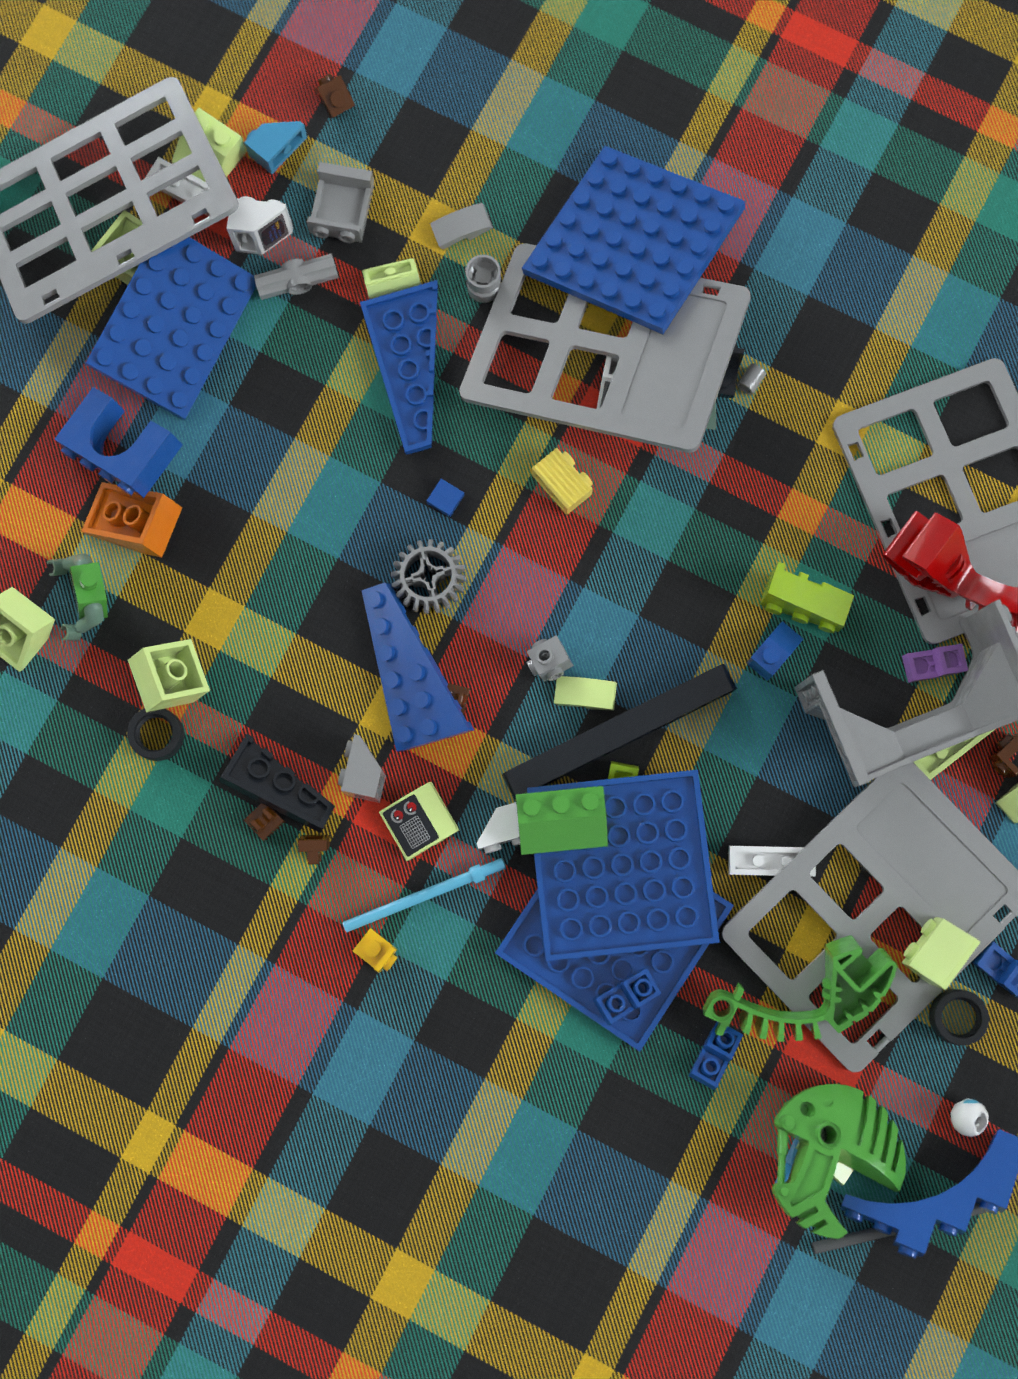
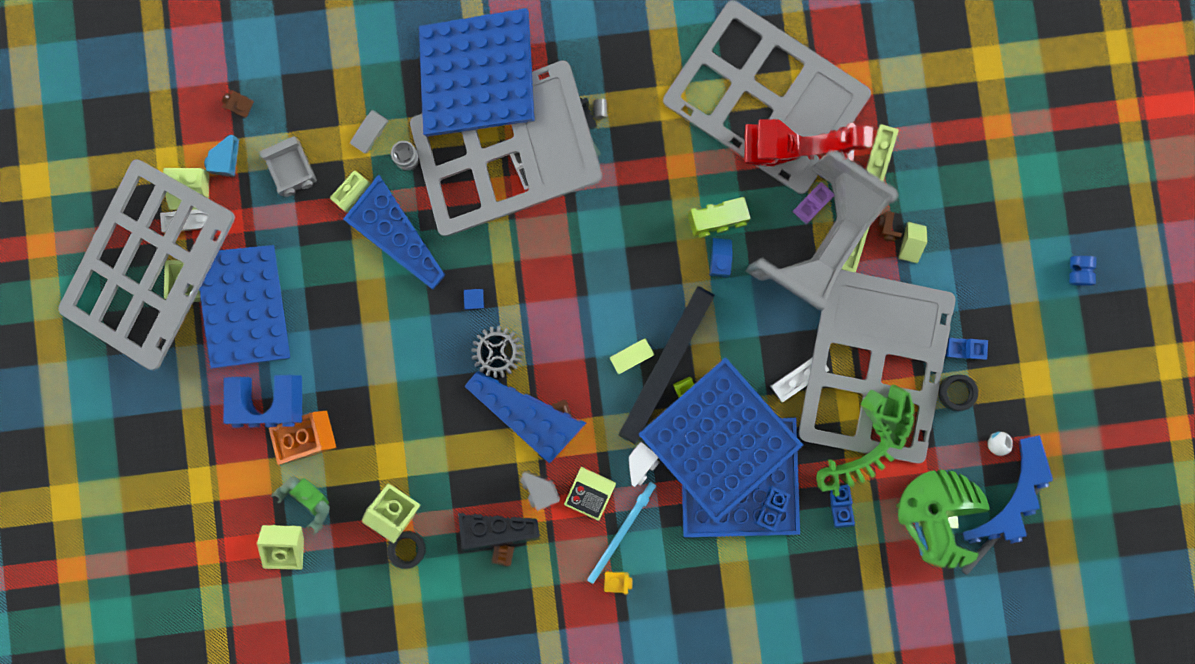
camera: 40 degrees left, 5 degrees up
white slope [227,196,293,255] -> none
light grey piece [254,254,339,300] -> none
reddish brown tile [298,834,330,865] -> none
bright green slope [516,786,608,855] -> none
light grey brick [527,635,574,682] -> none
light yellow brick [532,448,593,515] -> none
yellowish green slope [902,917,981,990] -> none

